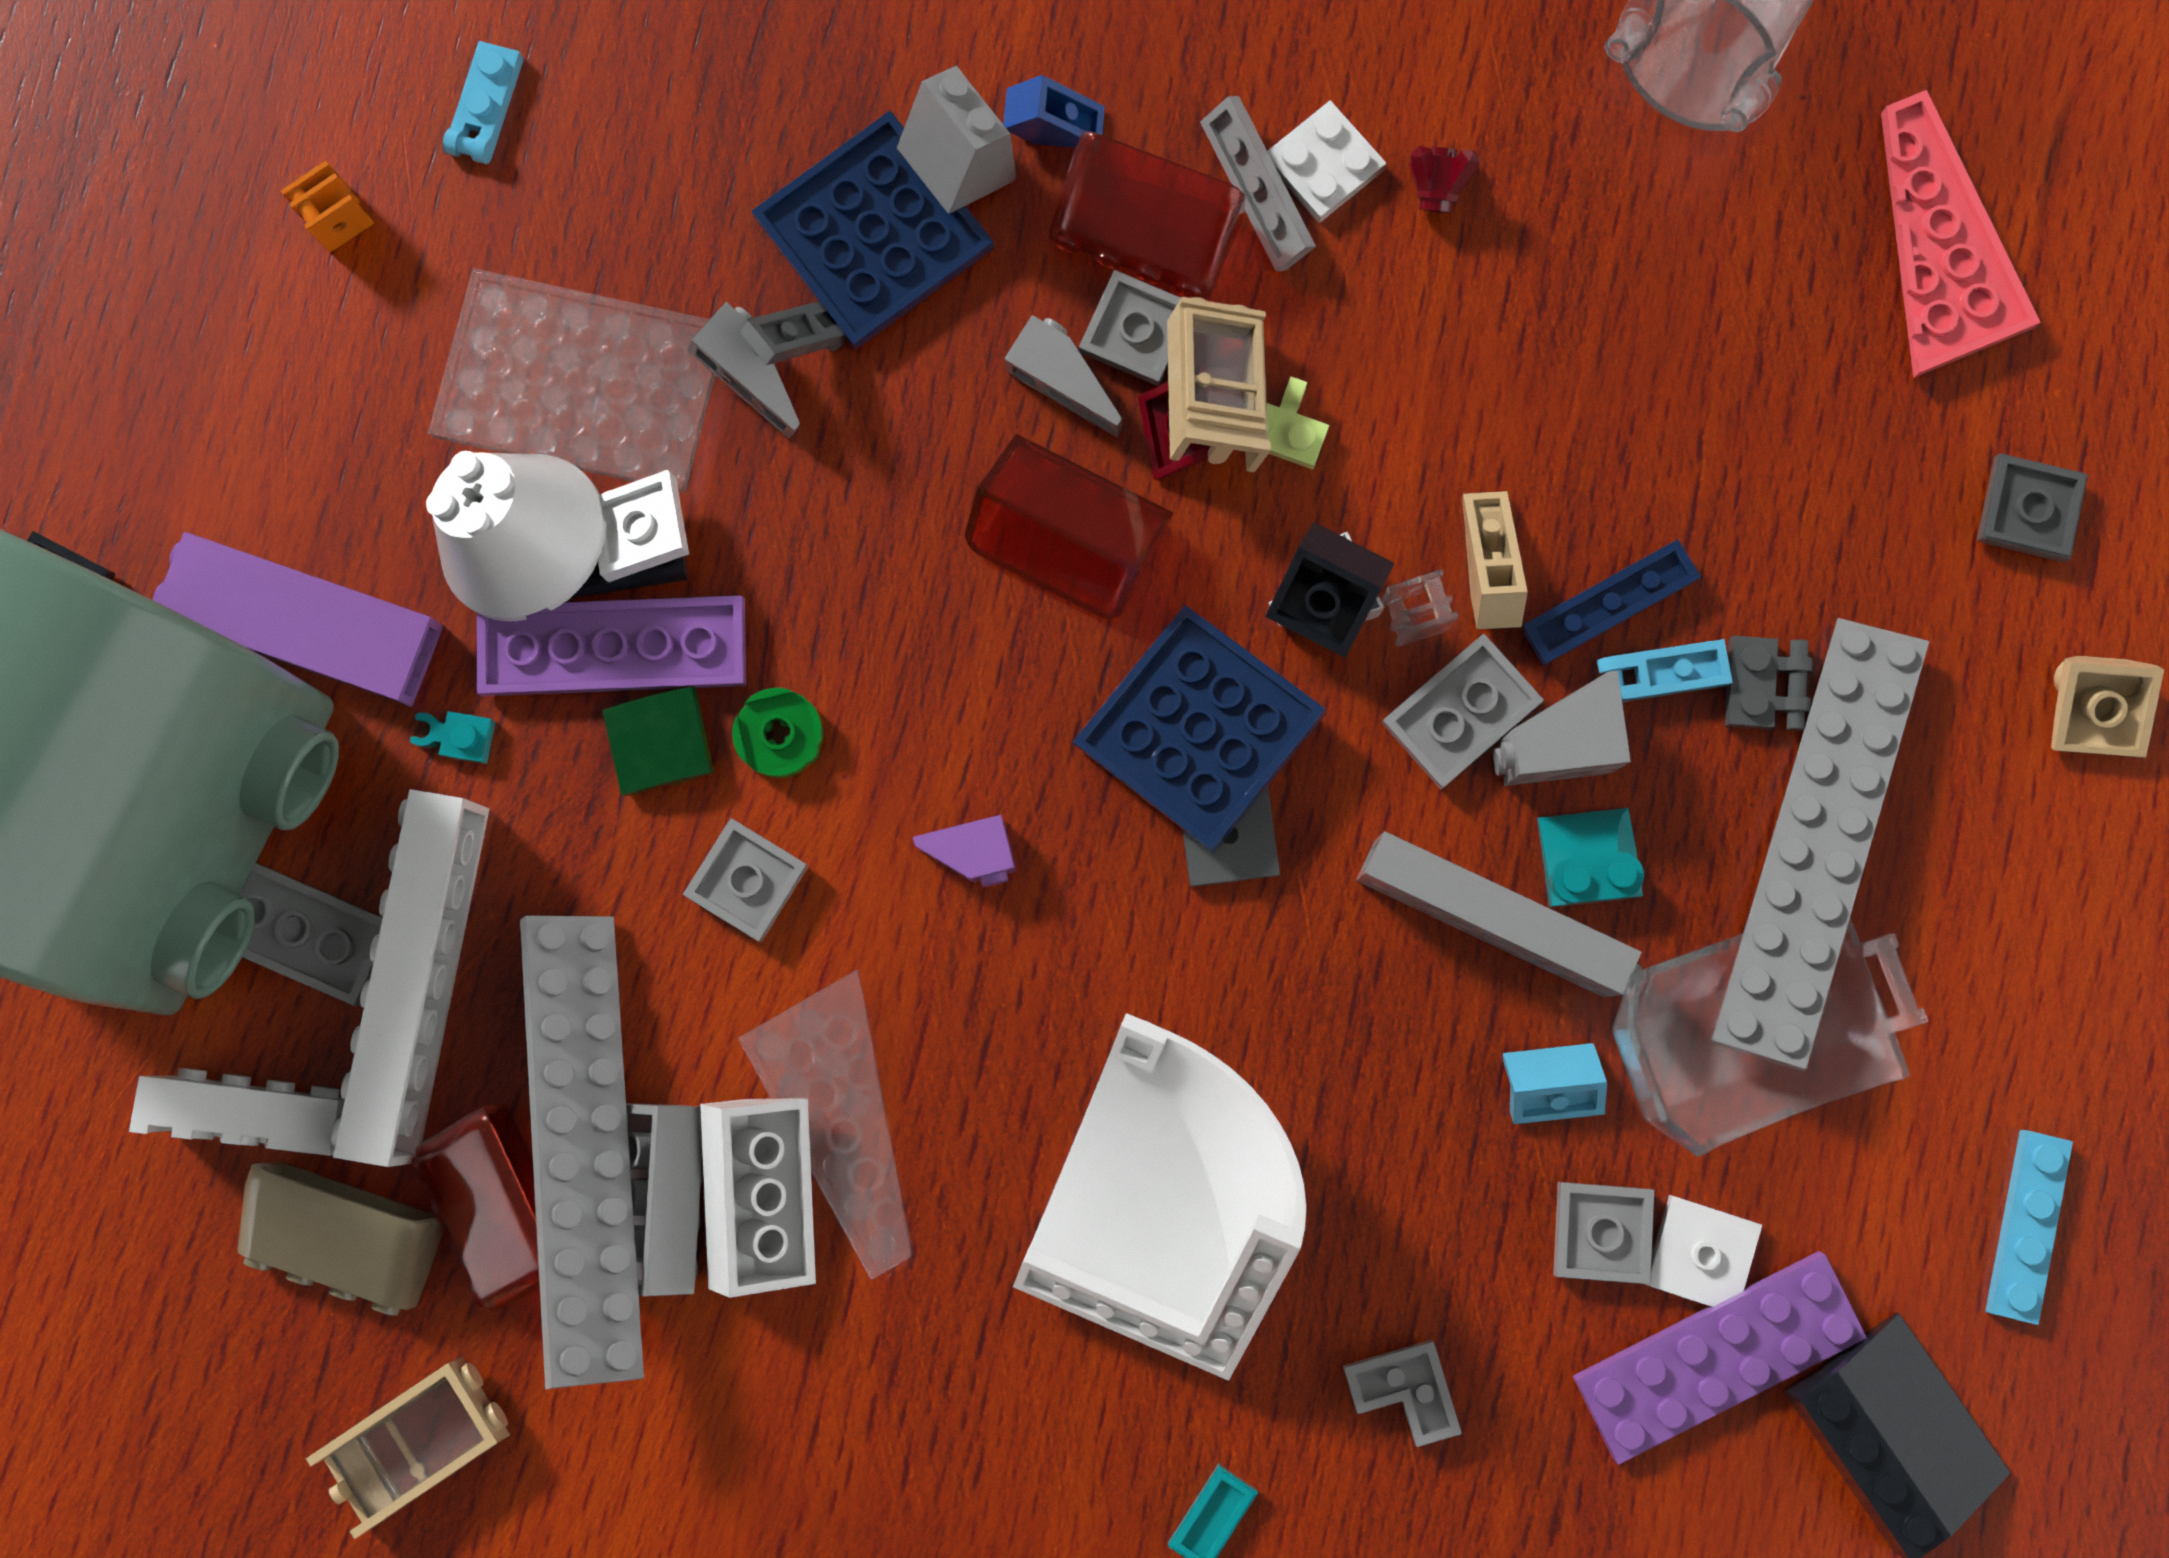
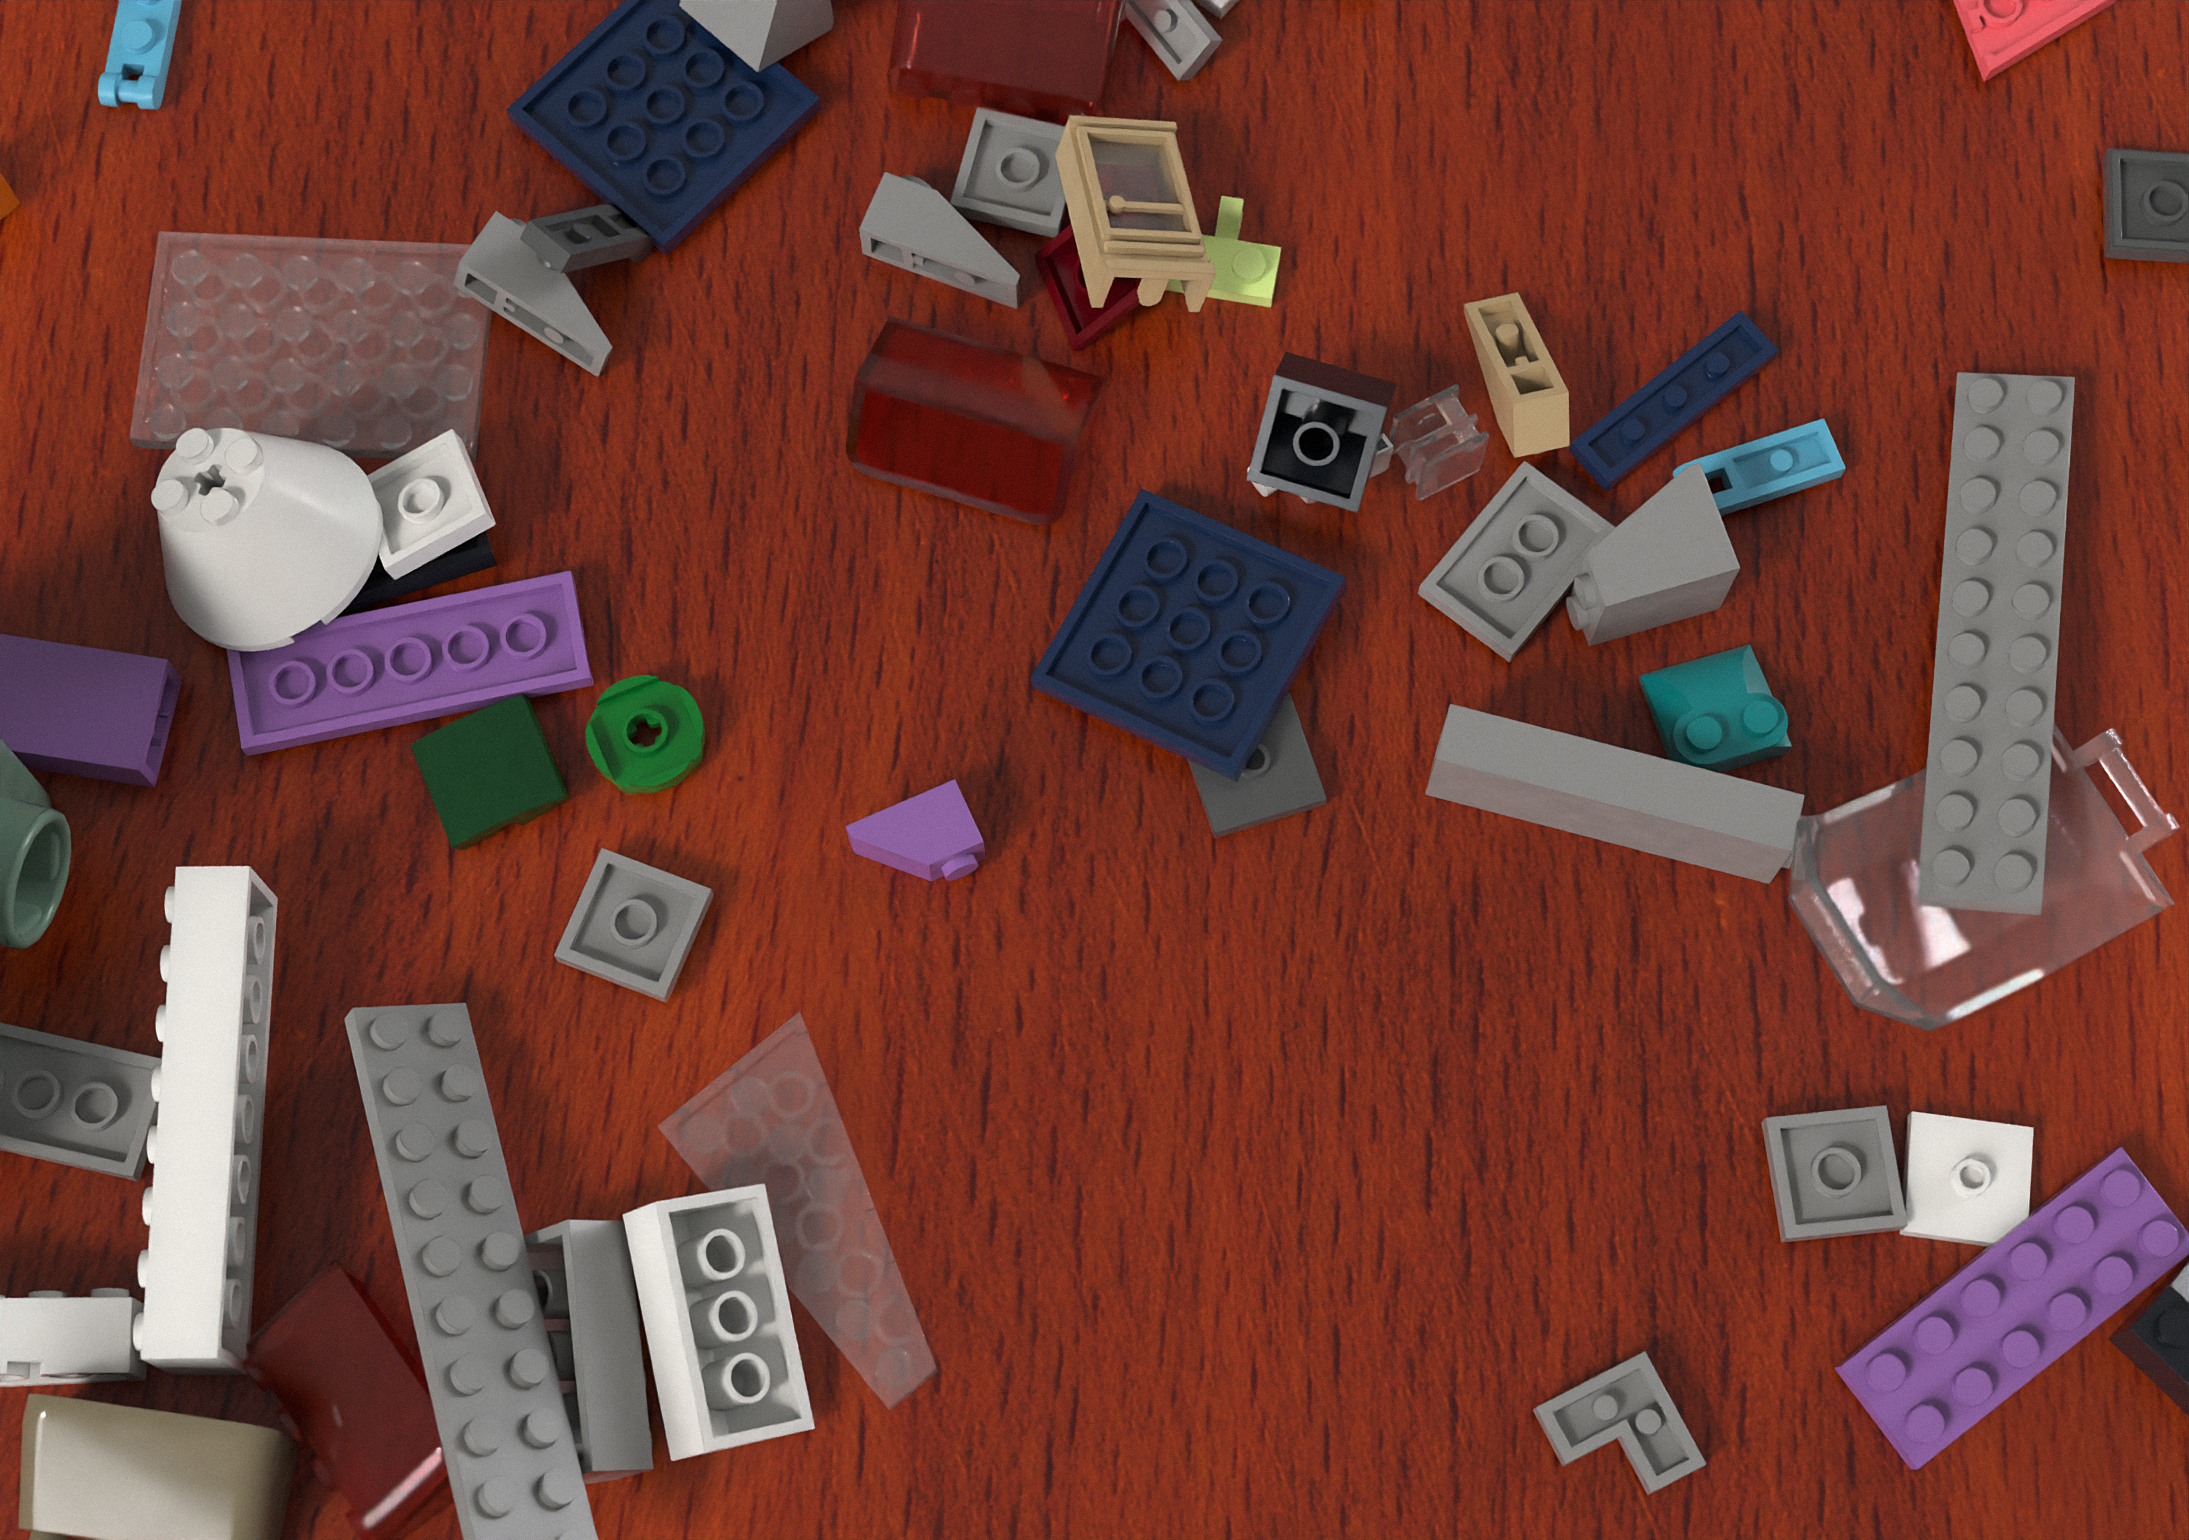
camera: 20 degrees left, 10 degrees down
teal plate [410,711,496,764] -> none
white panel [1013,1013,1306,1381] -> none
medium azure panel [1503,1043,1607,1125] -> none
dark grey plate [1724,635,1813,731] -> none

